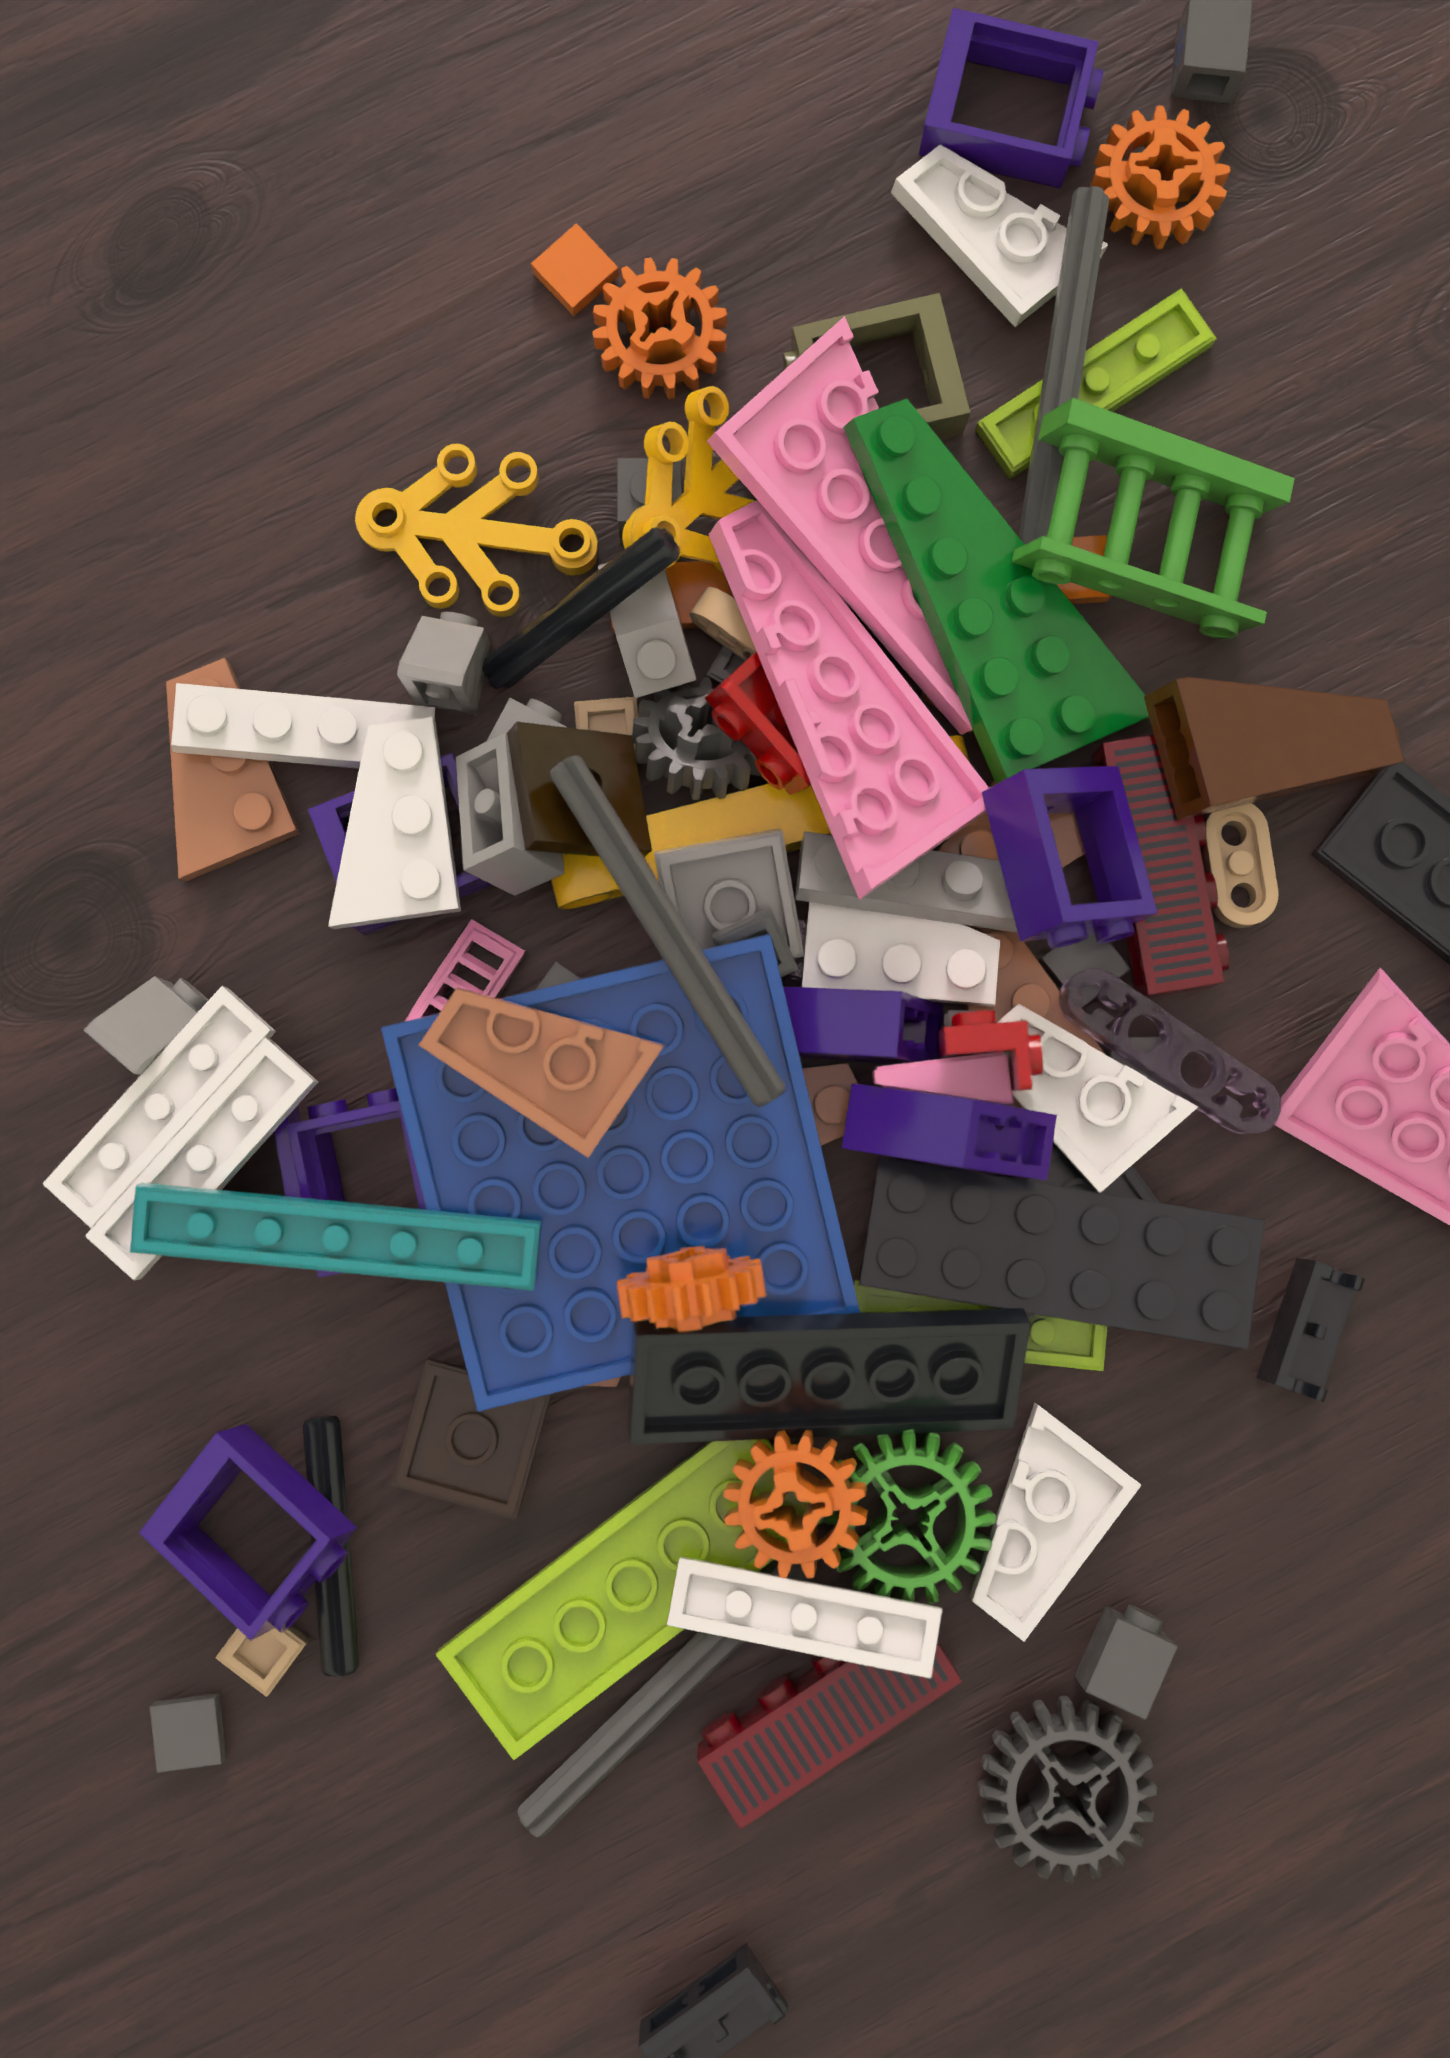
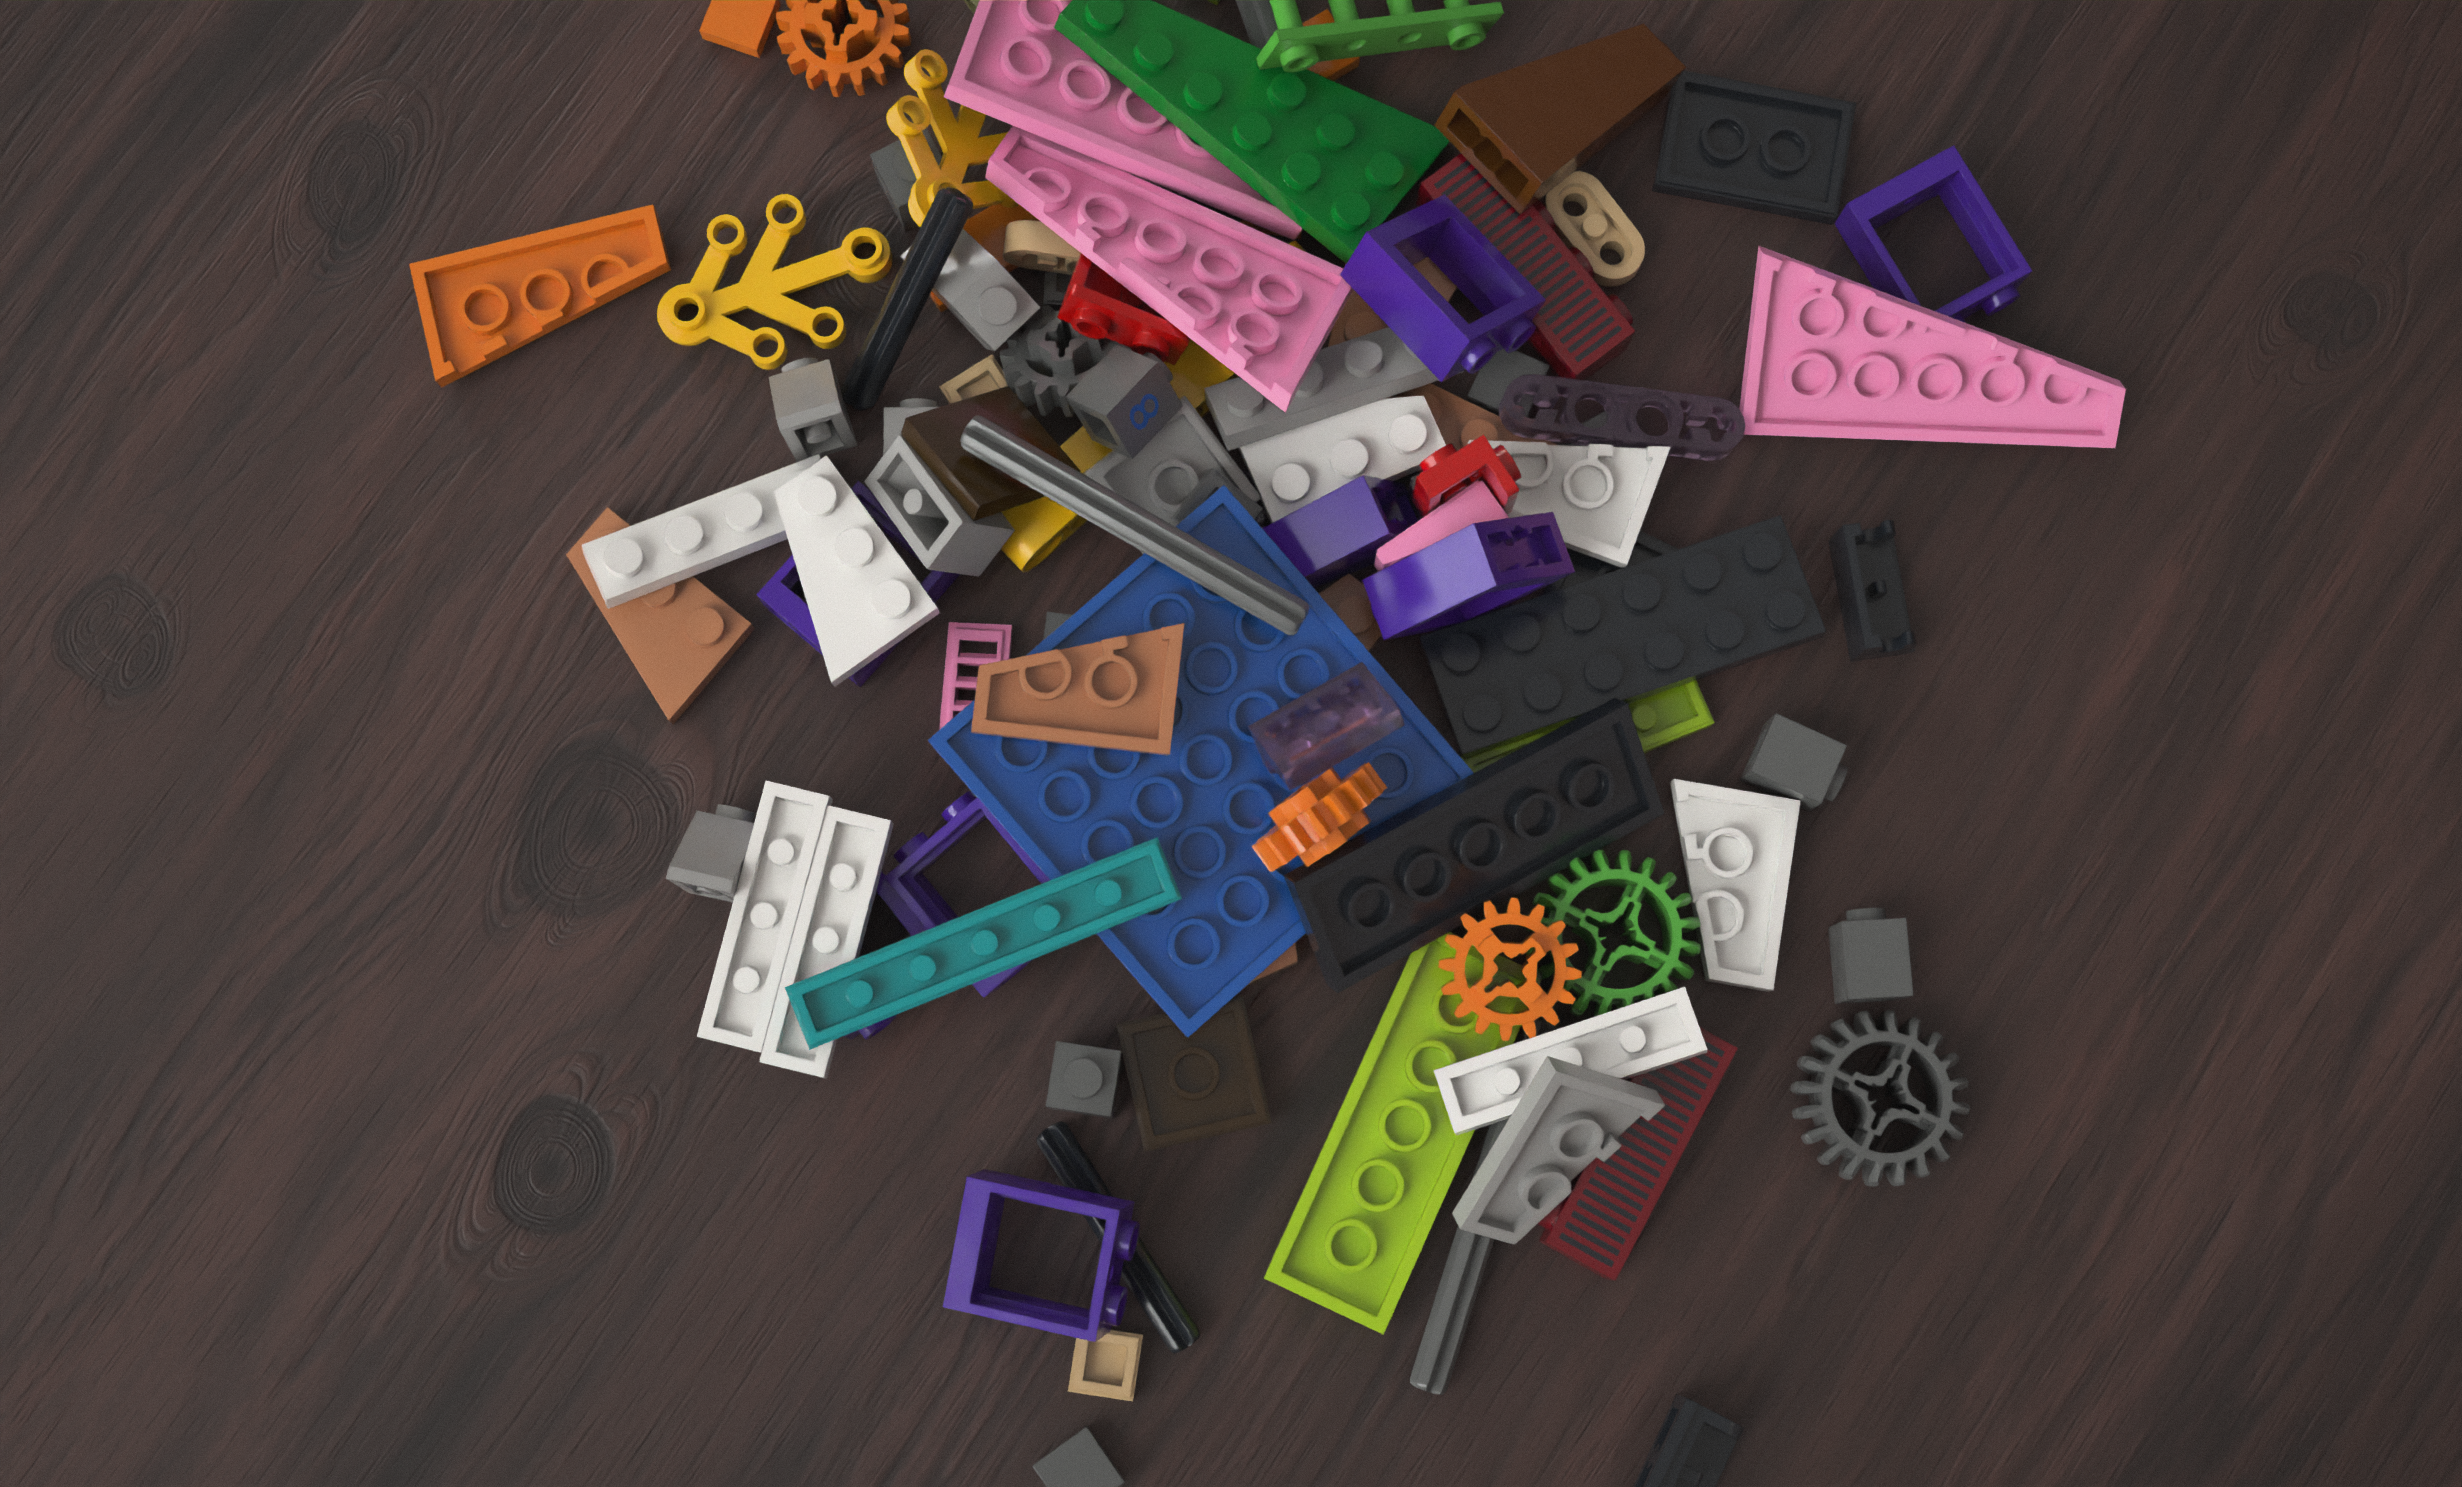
camera: 25 degrees left, 5 degrees down
none -> orange wing [409,204,671,388]
none -> dark grey brick [1046,1041,1123,1119]
none -> dark grey brick [1066,344,1183,459]
none -> clear purple bracket [1248,662,1405,790]
none -> light grey wing [1452,1056,1665,1245]
none -> dark grey brick [1739,713,1848,812]

